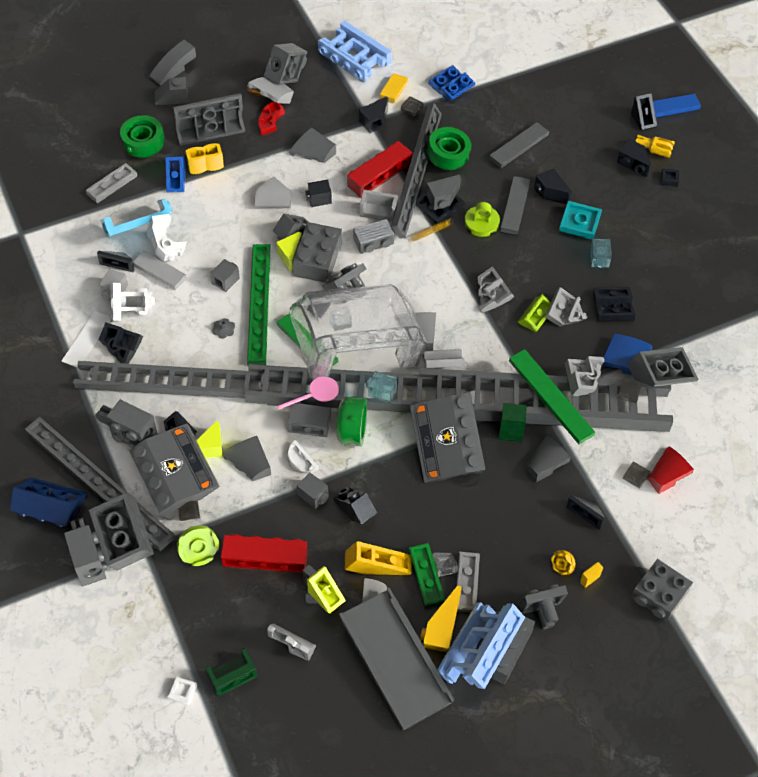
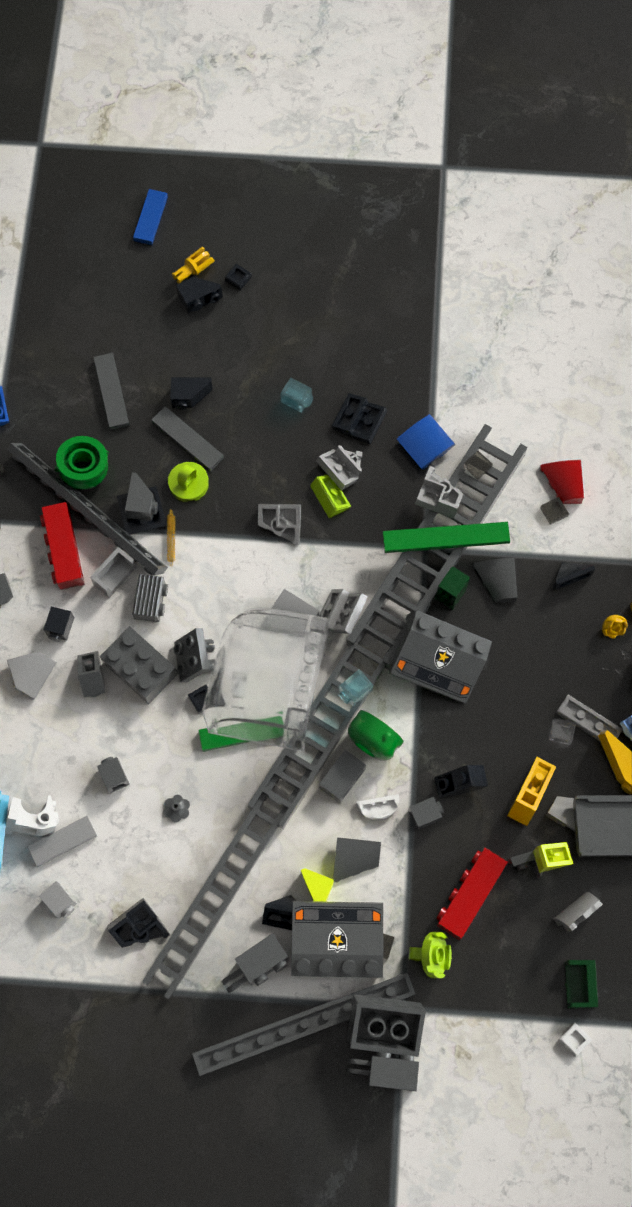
camera: 60 degrees left, 15 degrees up
dark blue slope [10,477,87,527] -> none
white sticker [62,311,111,367] -> none
black slope [97,251,135,272] -> none
white tile [110,283,155,320] -> none
green tile [247,244,271,366] -> none
neon yellow slope [276,232,302,271] -> none
bright pink piece [277,377,339,409] -> none
green tile [409,543,445,607] -> none
teal plate [559,201,602,239] -> none
dark grey slope [627,347,699,387] -> none
black slope [631,93,657,130] -> none

